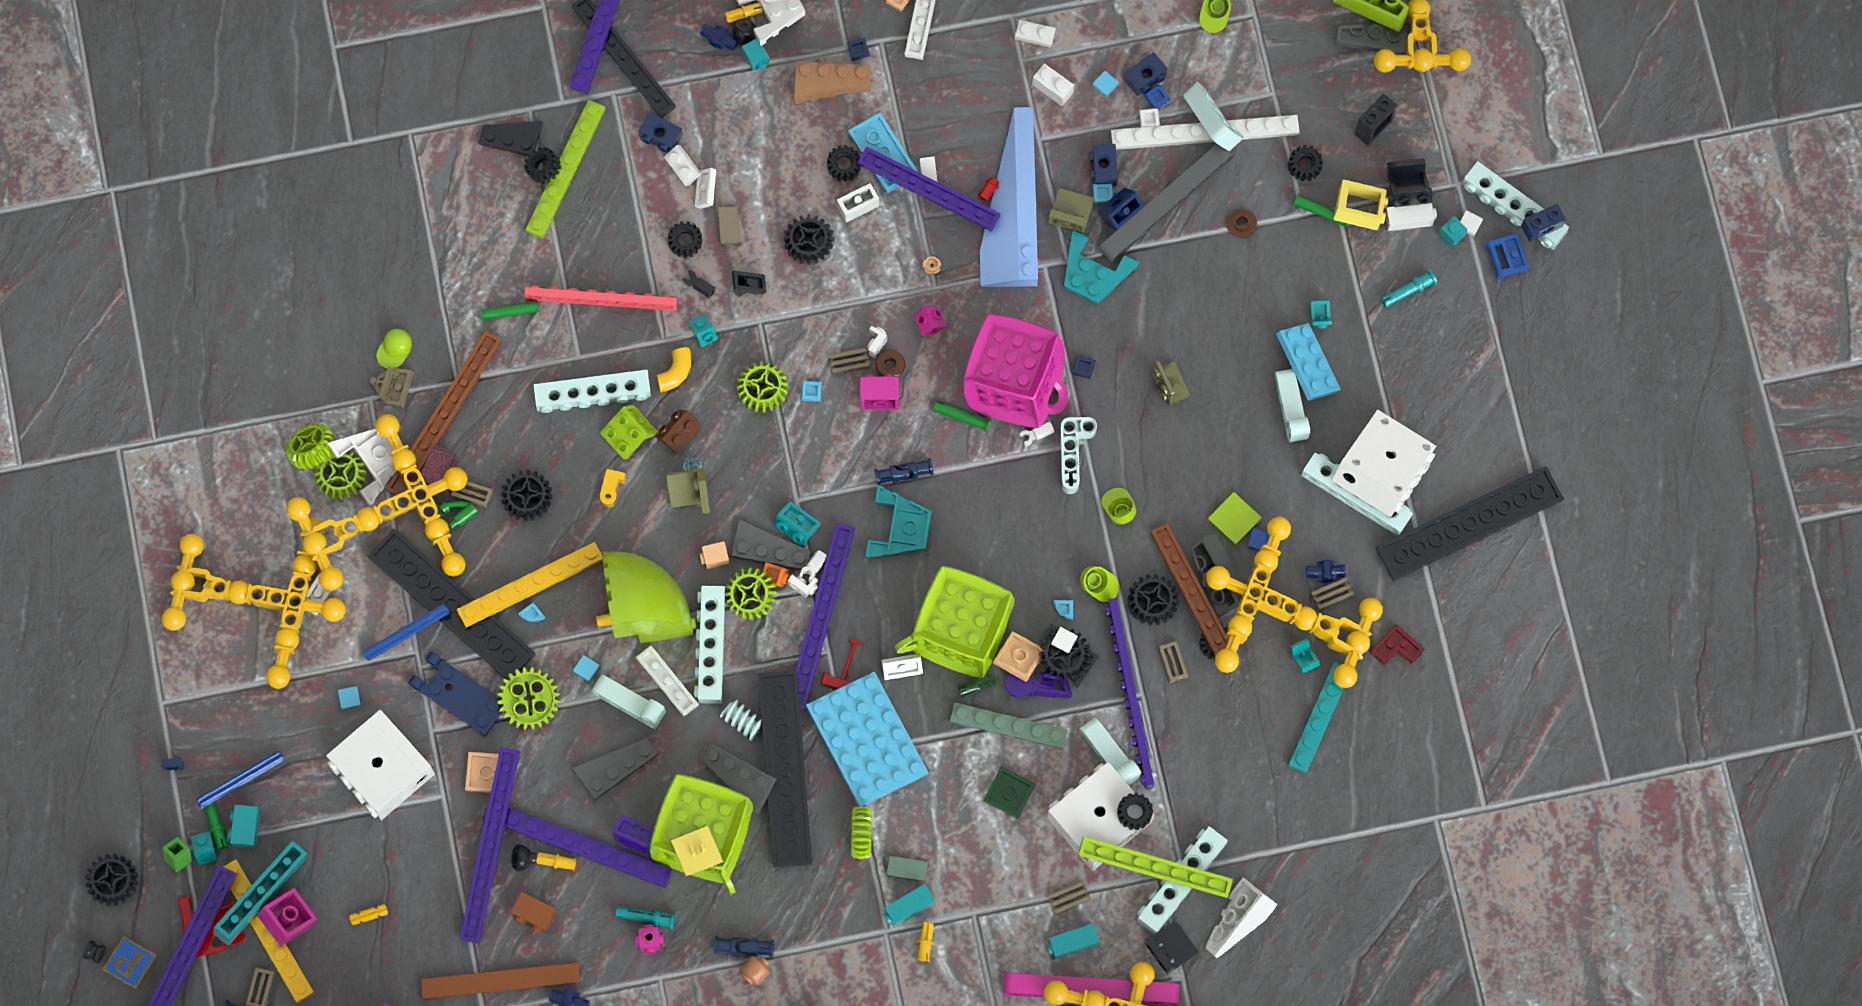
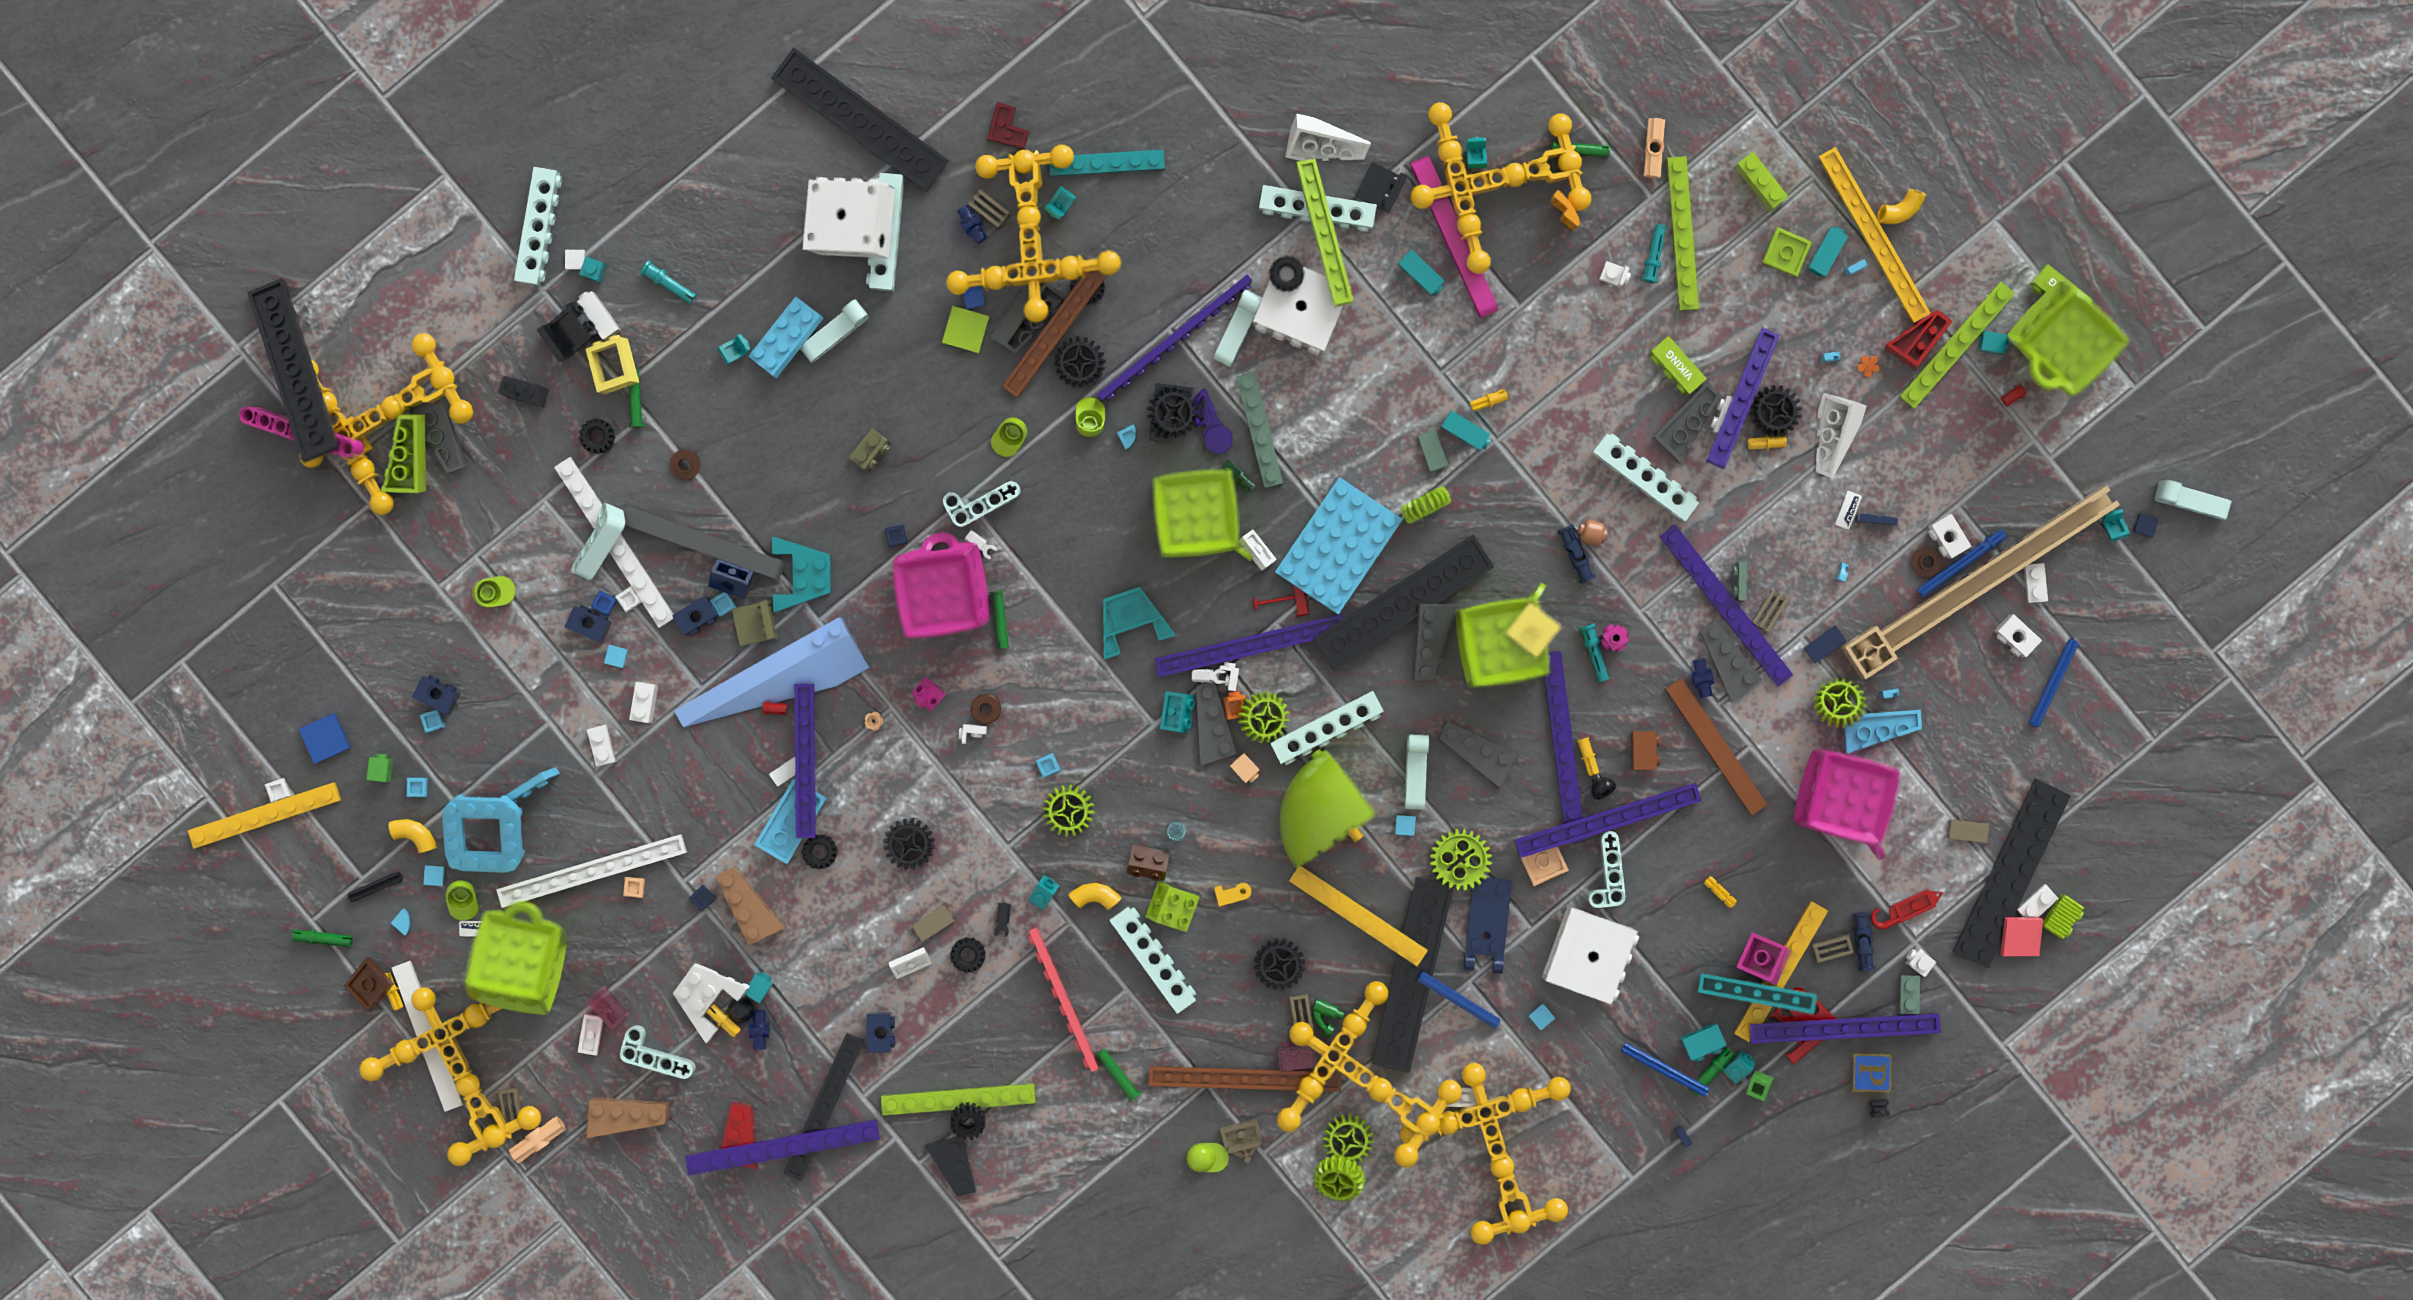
camera: 115 degrees left, 15 degrees up
black gear [85,853,139,907] -> none
white wing [328,428,397,505] -> none
medium azure tile [518,602,545,622] -> none
dark purple window [613,815,654,857] -> none
white tile [636,646,699,717] -> none
white plate [664,145,701,186] -> none
olive bracket [666,469,710,514] -> none
light aqua piece [720,700,762,741] -> none
black slope [732,271,767,297] -> none
dark tan tile [829,348,870,375] -> none
white brick [837,183,879,223] -> none
dark pink brick [860,374,899,410] -> none
dark blue piece [874,458,934,486] -> none
dark green plate [983,766,1036,819] -> none
light nougat tile [993,631,1045,682] -> none
dark tan tile [1048,881,1091,915] -> none
white tile [1051,627,1078,654] -> none
dark tan tile [1158,641,1189,683] -> none
blue plate [1485,233,1530,279] -> none
dark blue brick [1521,203,1566,242] -> none
none -> light aqua beam [1587,830,1625,908]

